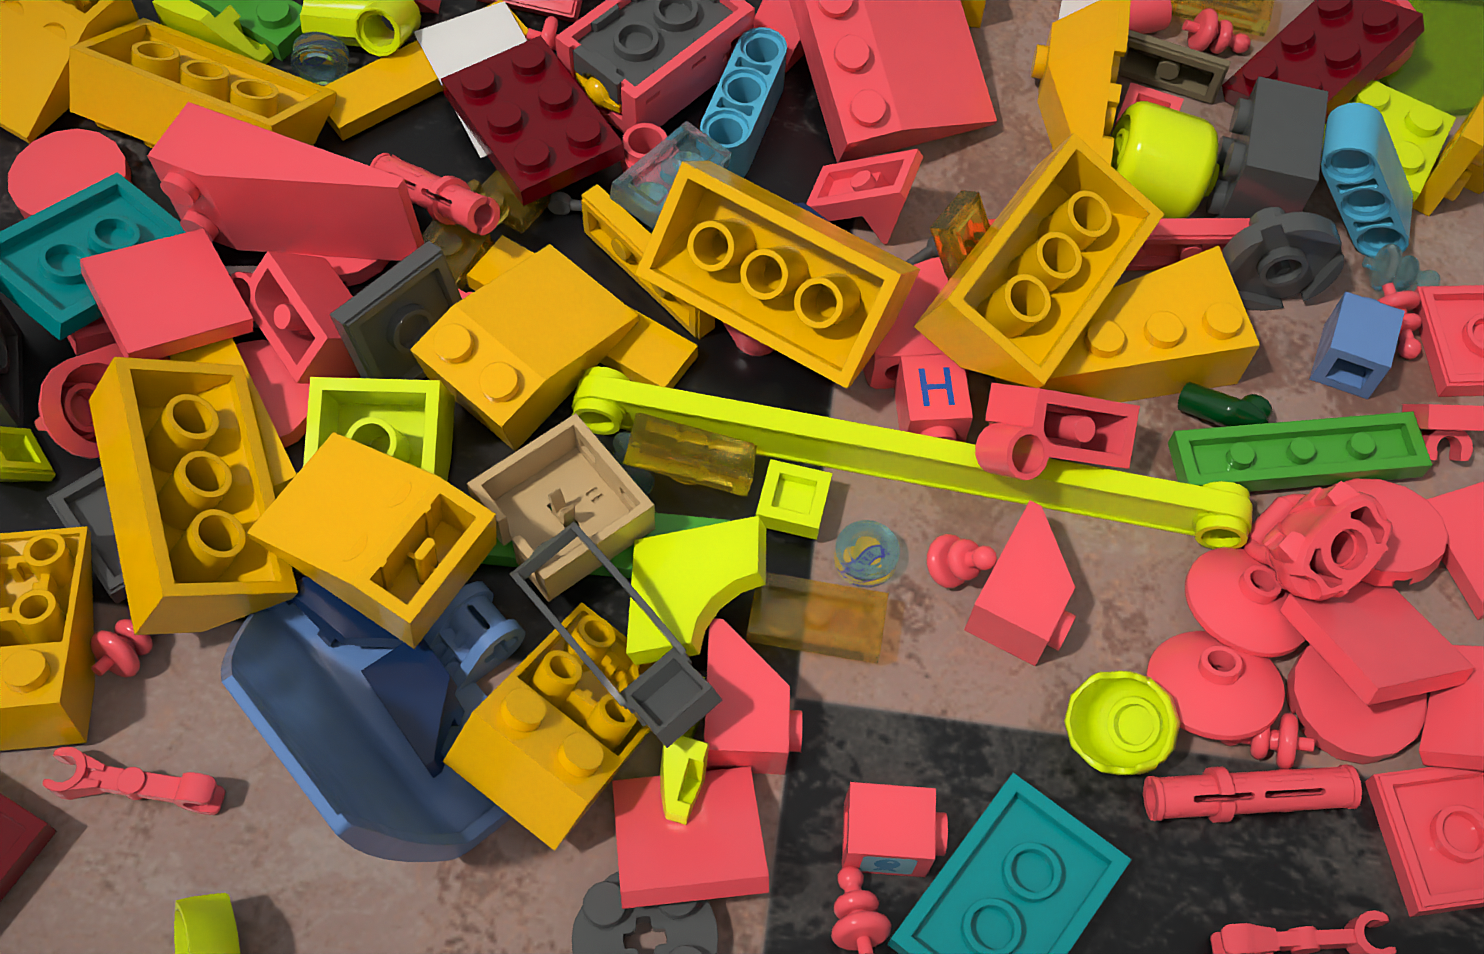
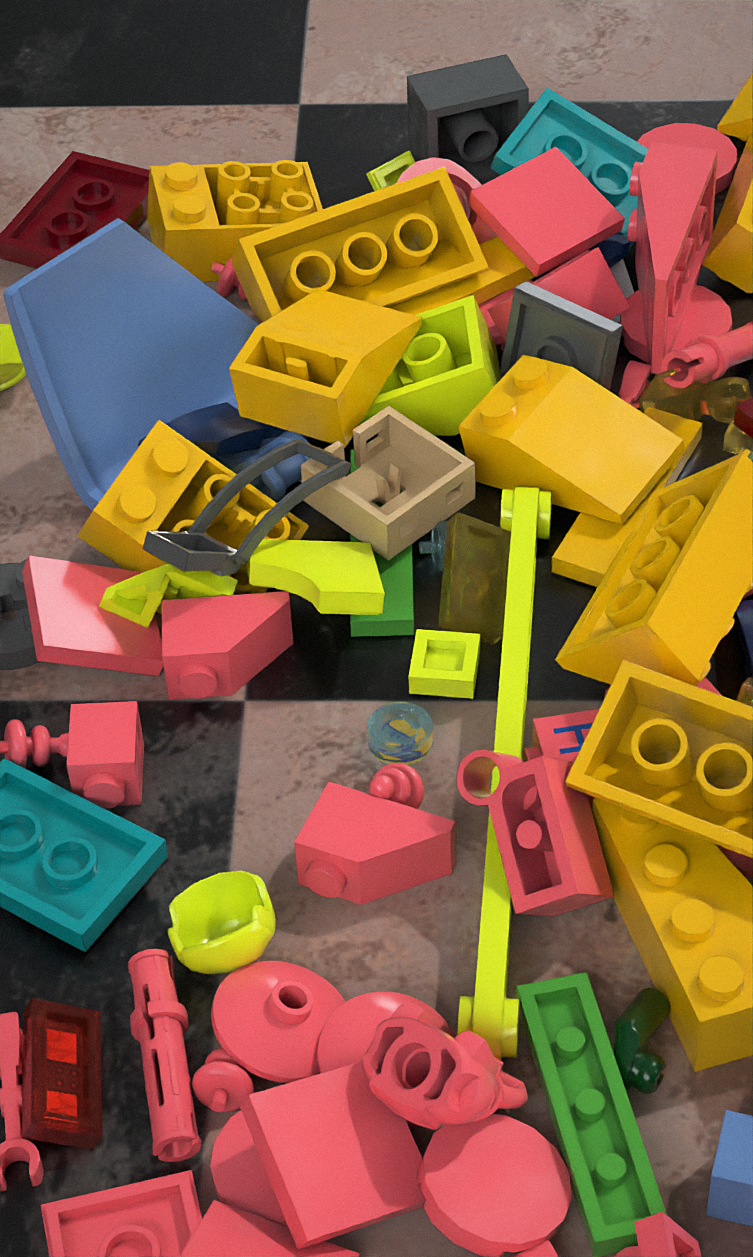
camera: 90 degrees right, 15 degrees down
clear yellow plate [746,572,889,664] -> none
none -> clear red tile [22,998,102,1150]

